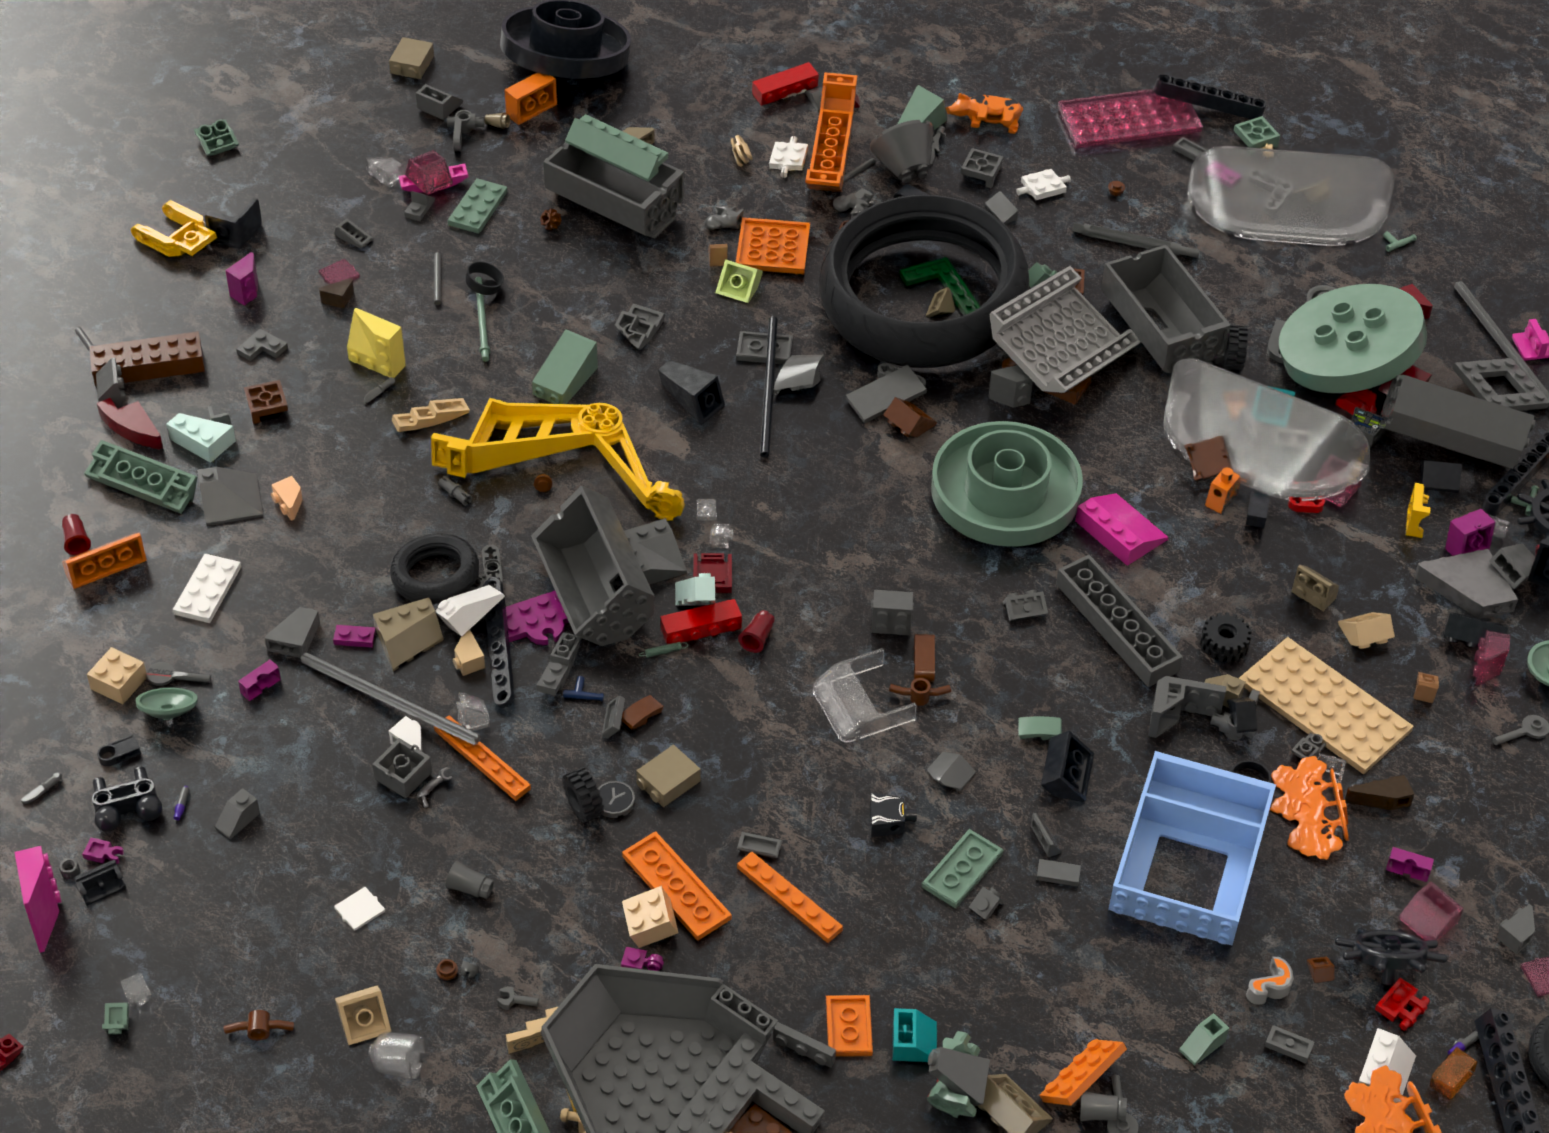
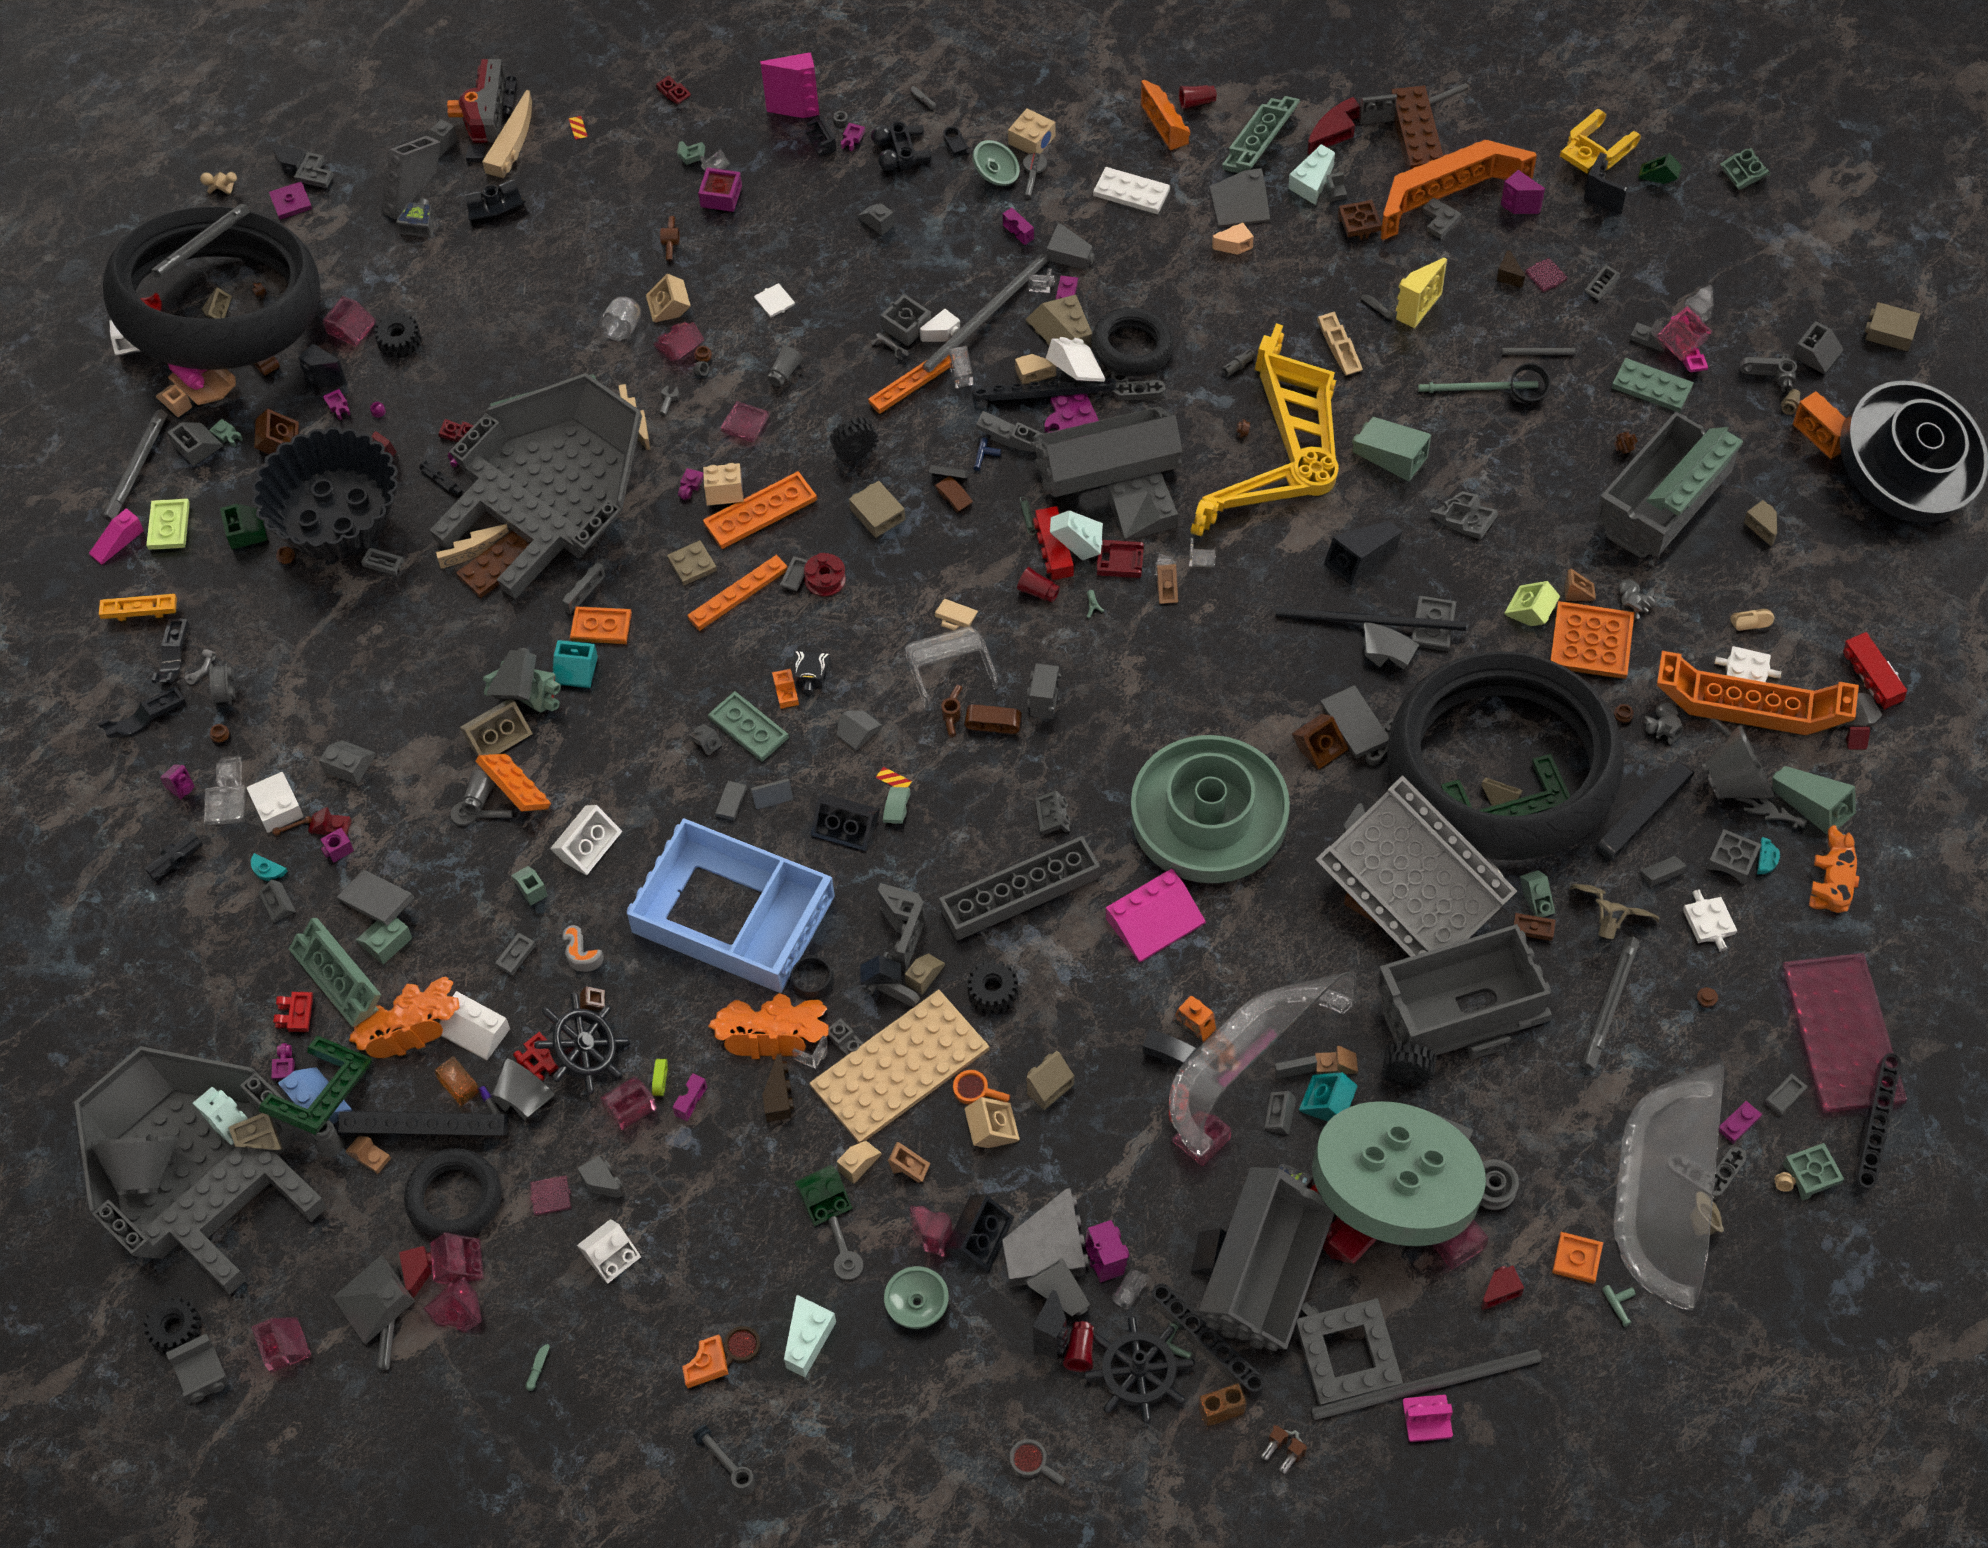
camera: 100 degrees right, 10 degrees up
piece [173,786,189,821] -> none
black tile [597,781,635,818] -> none
reddish brown piece [1184,435,1233,482] -> none
yellow piece [1406,483,1430,538] -> none
none -> dark grey slope [491,1059,555,1120]
none -> white slope [550,805,622,875]
none -> lime beam [652,1059,668,1096]
none -> clear pink slope [654,322,705,361]
none -> dark tan plate [667,540,717,586]
none -> magenta piece [698,168,742,212]
none -> clear pink plate [721,401,770,442]
none -> orange slope [772,669,799,709]
none -> dark green slope [794,1165,852,1226]
none -> dark red wheel [804,553,846,596]
none -> tan slope [837,1141,882,1184]
none -> sticker [876,767,912,788]
none -> tan piece [935,599,978,631]
none -> piece [953,1070,1010,1105]
none -> clear bracket [1029,268,1055,293]
none -> sand green bar [1087,590,1104,618]
none -> medium nougat slope [1157,564,1178,604]
none -> orange slope [1381,140,1537,240]
none -> orange tile [1552,1232,1603,1284]
none -> dark tan plant [1569,884,1660,939]
none -> dark green slope [1638,153,1682,184]
none -> teal plate [1757,837,1780,874]

